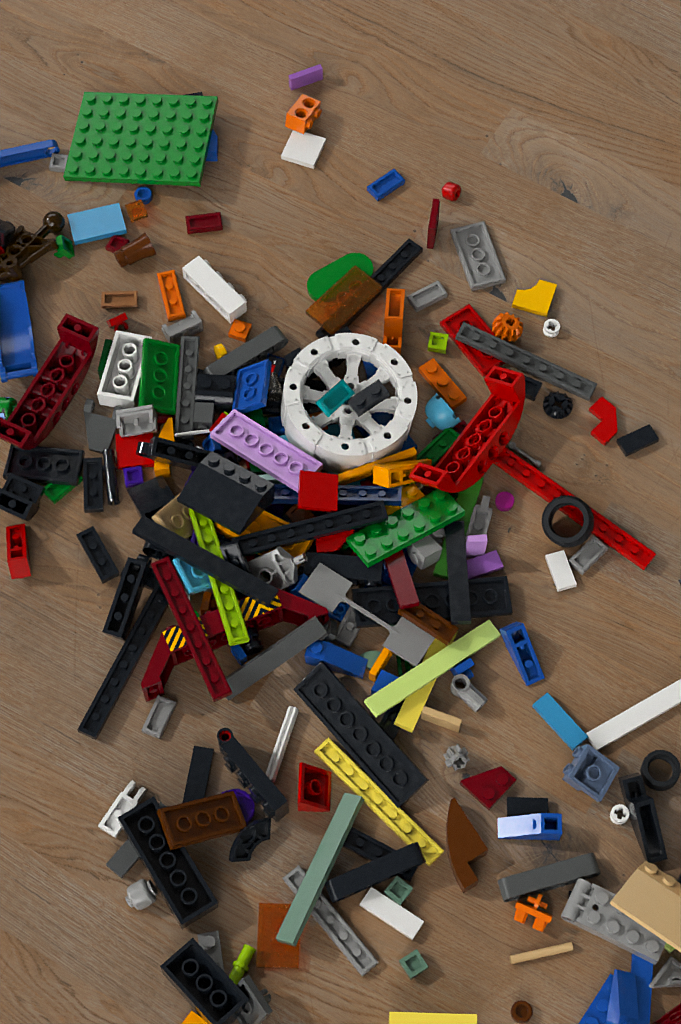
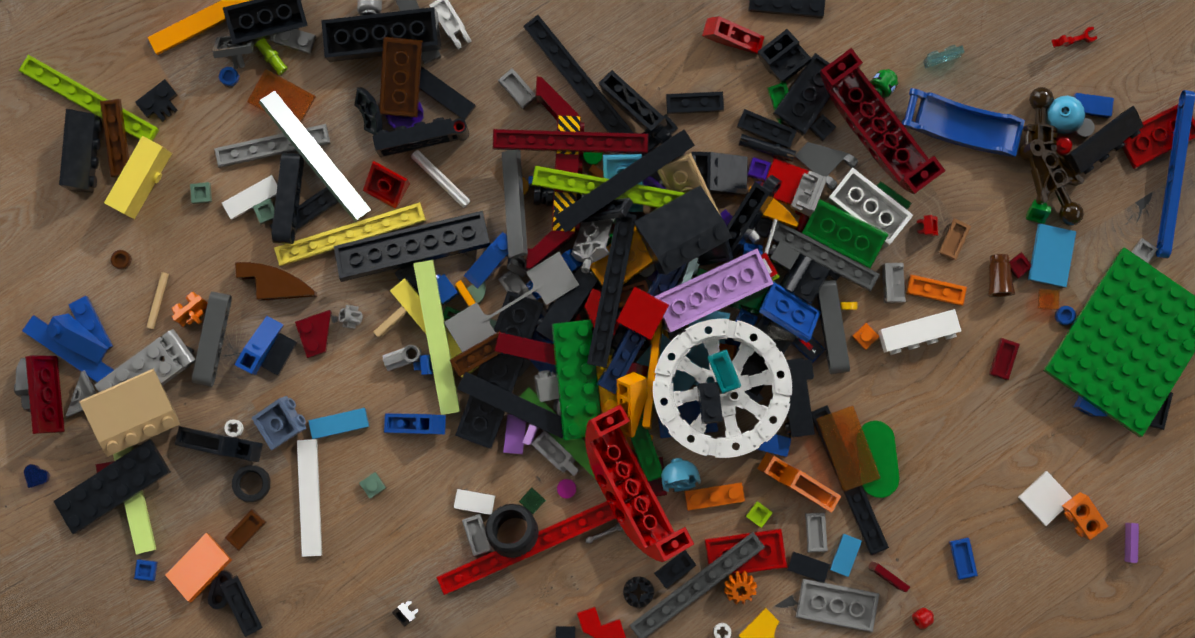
camera: 115 degrees right, 20 degrees up
none -> blue tile [219,67,239,87]
none -> sand green plate [359,472,387,499]
none -> clear green tile [519,487,546,514]
none -> black tile [787,552,830,583]
none -> black tile [809,114,836,142]
none -> dark azure tile [829,534,862,577]

